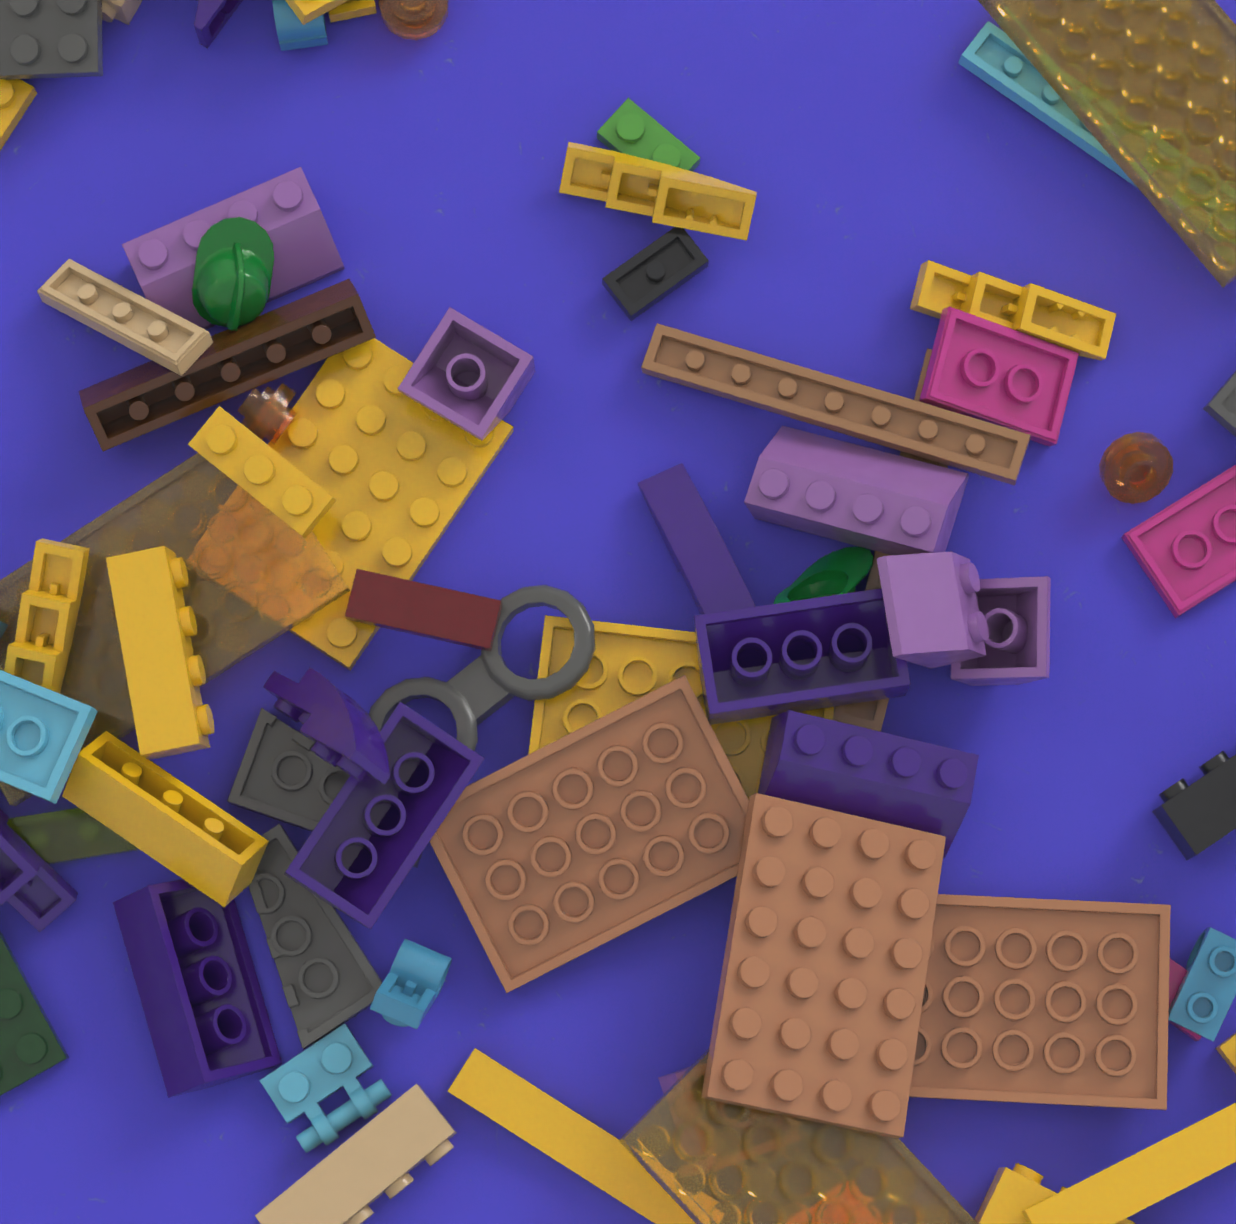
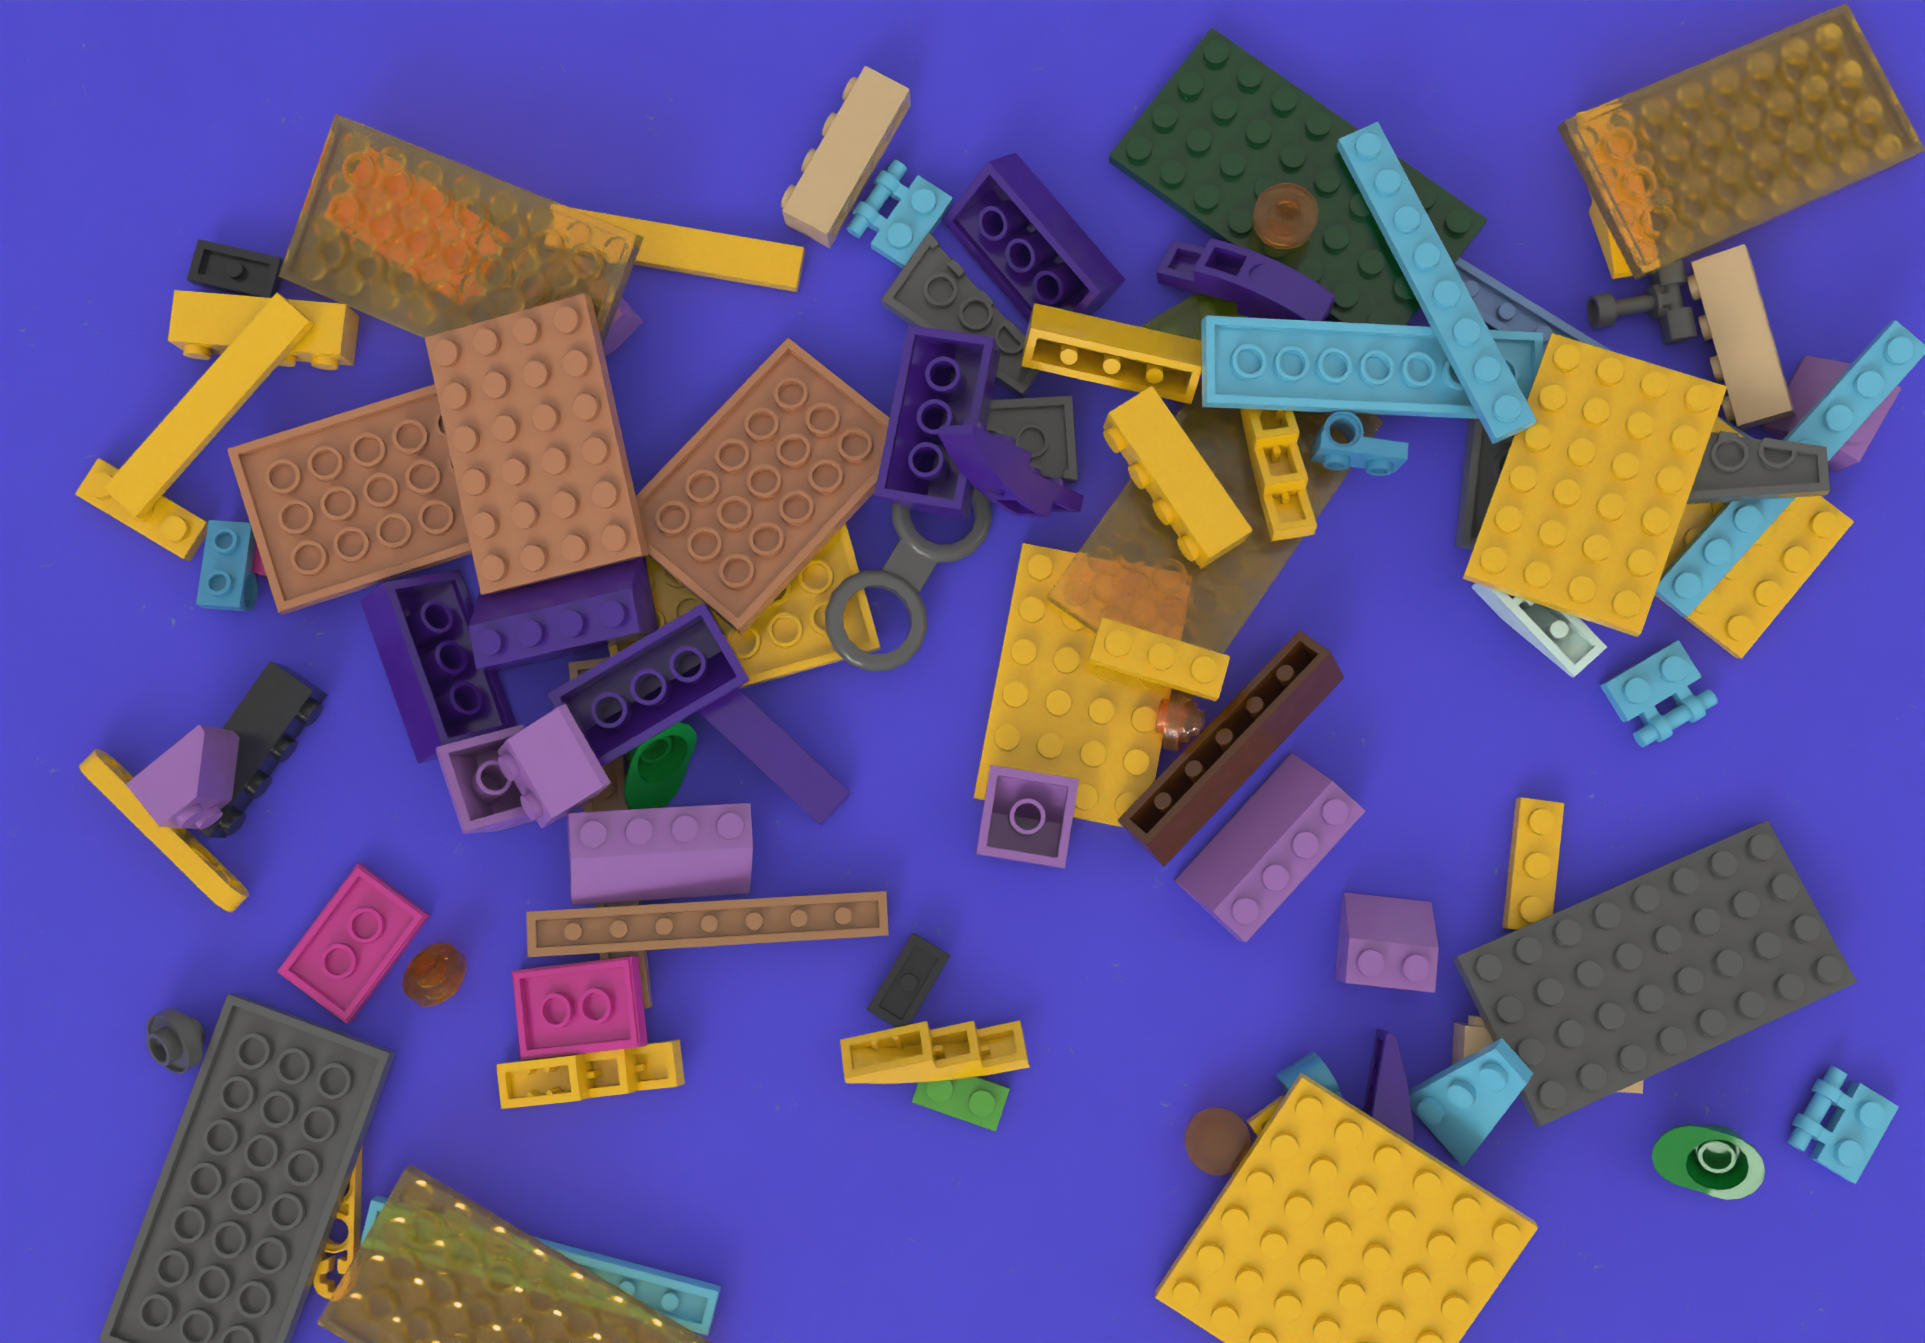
camera: 160 degrees right, 5 degrees up
tan tile [37,259,213,376] -> none
green piece [192,217,274,331] -> none
dark red tile [345,569,503,652] -> none
dark azure plate [370,939,452,1029] -> none
none -> dark purple slope [360,570,516,764]
none -> medium lavender slope [1335,892,1439,993]

